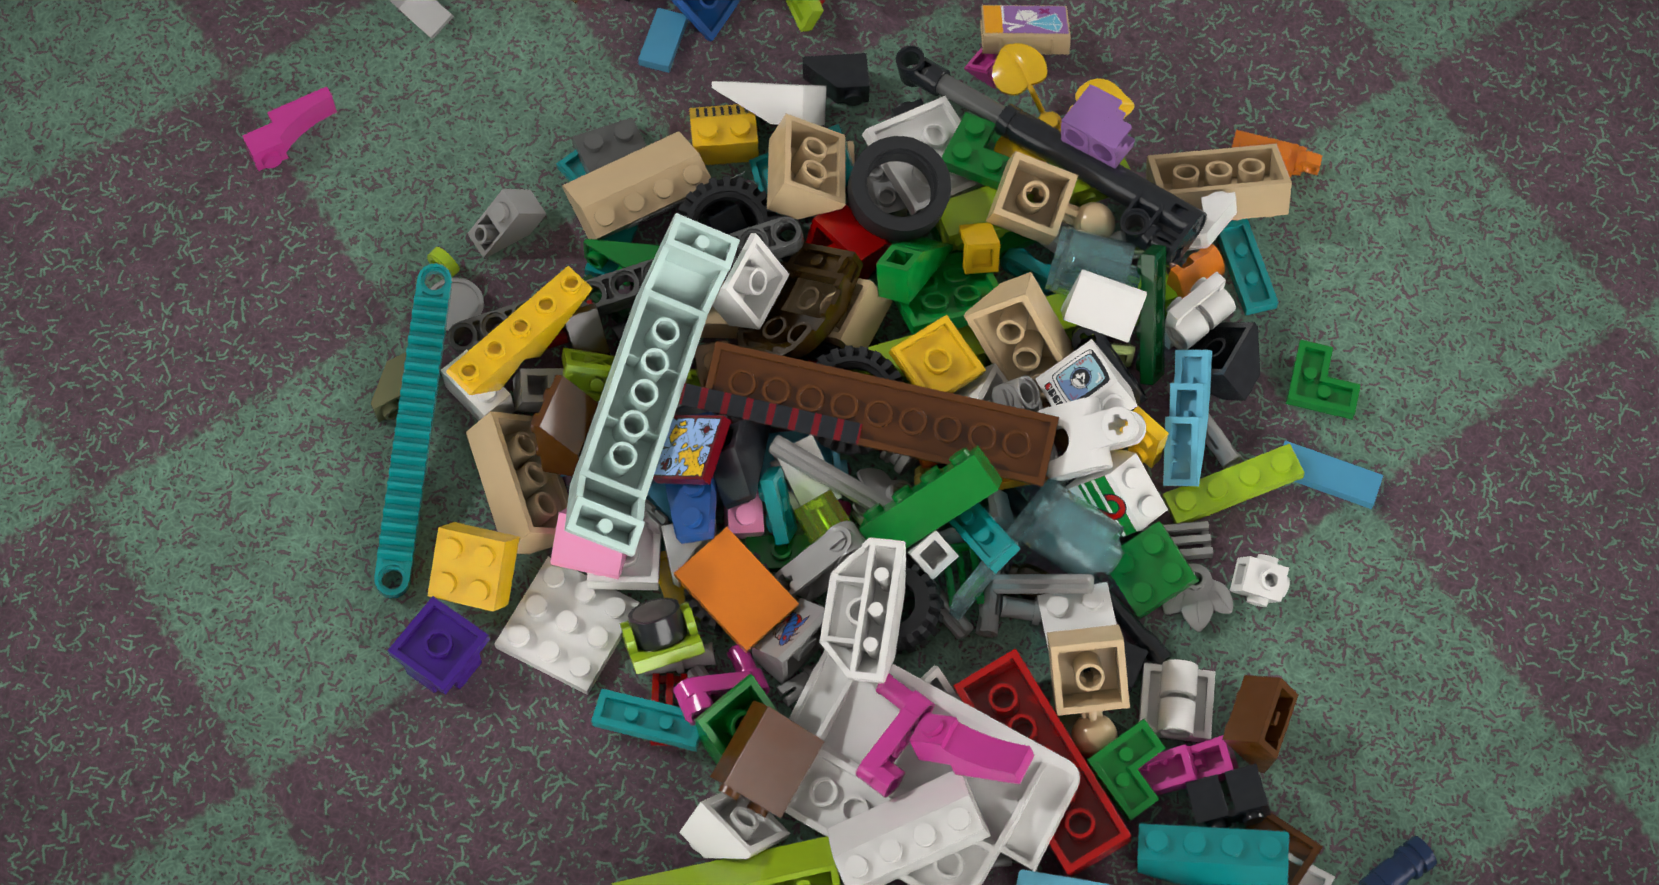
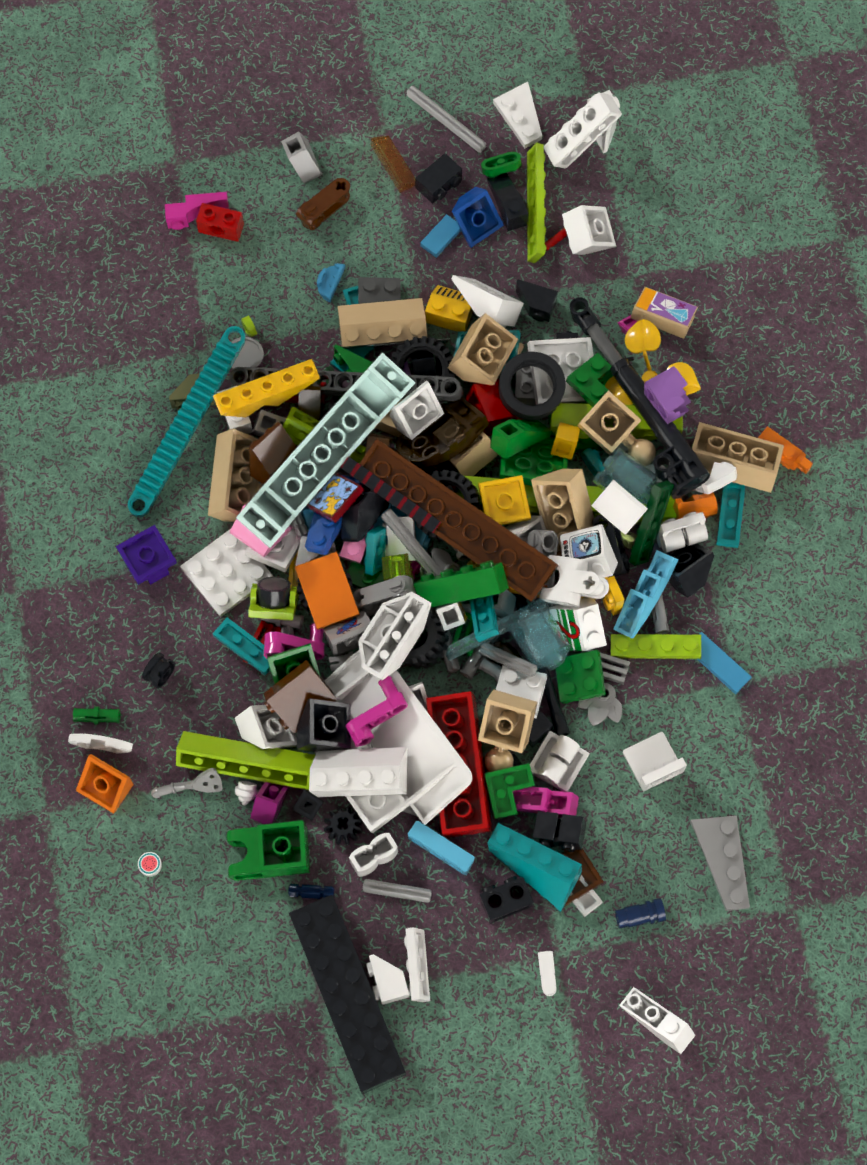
camera: 25 degrees right, 5 degrees up
yellow brick [427,522,520,612] -> none
light grey slope [467,189,546,258] -> none
dark pink slope [909,713,1034,784] -> none
reddish brown slope [1222,675,1298,773] -> none
white brick [1230,554,1290,607] -> none
green plate [1286,339,1361,420] -> none
none -> black wheel [142,652,176,689]
none -> red brick [196,203,244,242]
none -> reddish brown piece [296,178,350,230]
none -> black slope [297,699,351,752]
none -> dark azure tile [317,263,345,303]
none -> white bracket [623,732,687,792]
none -> light grey wing [690,816,750,911]

